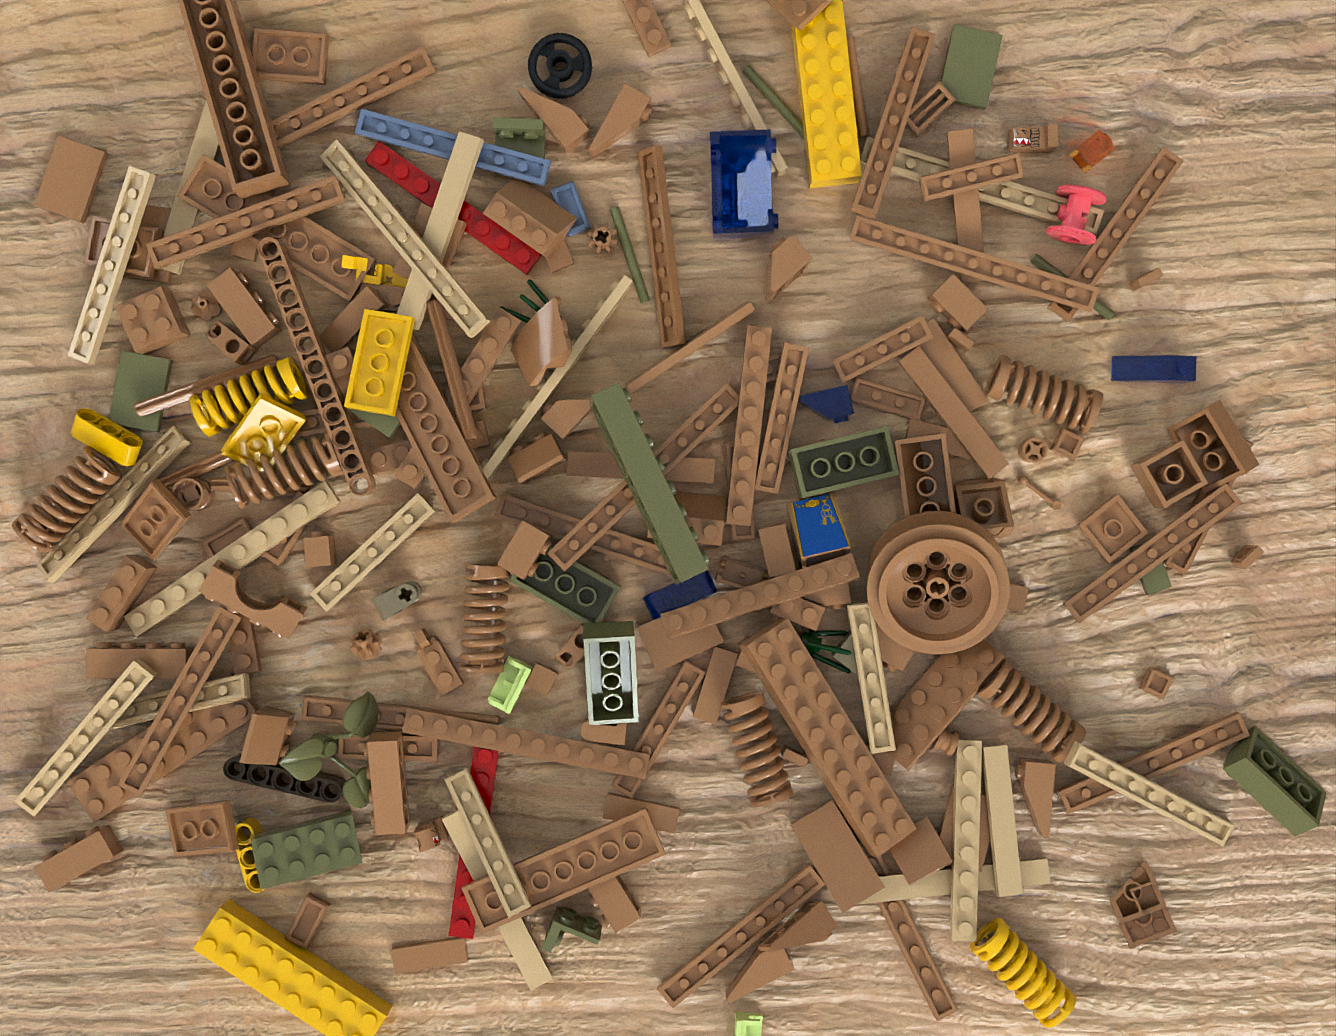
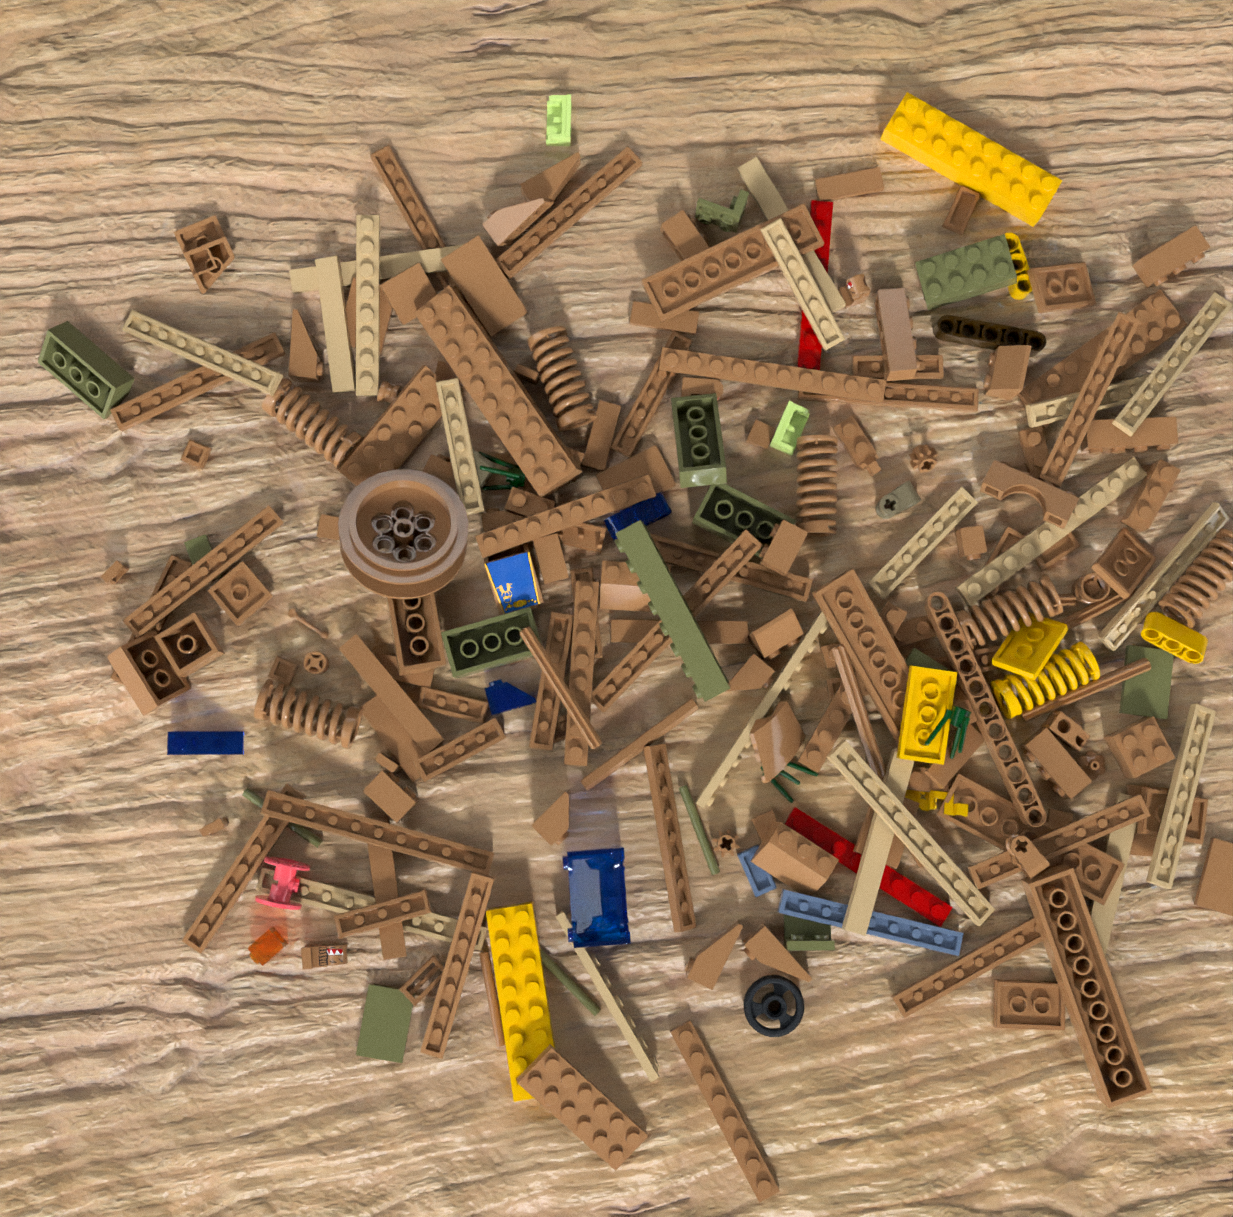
camera: 170 degrees right, 5 degrees down
olive plant [279,691,378,808] -> none
medium nougat leg [555,623,584,670] -> none
medium nougat slope [955,477,1014,538] -> none
yellow piece [970,918,1077,1028] -> none
none -> medium nougat axle [519,627,602,749]
none -> dark green plant [925,705,972,759]
none -> medium nougat piece [1005,834,1050,880]

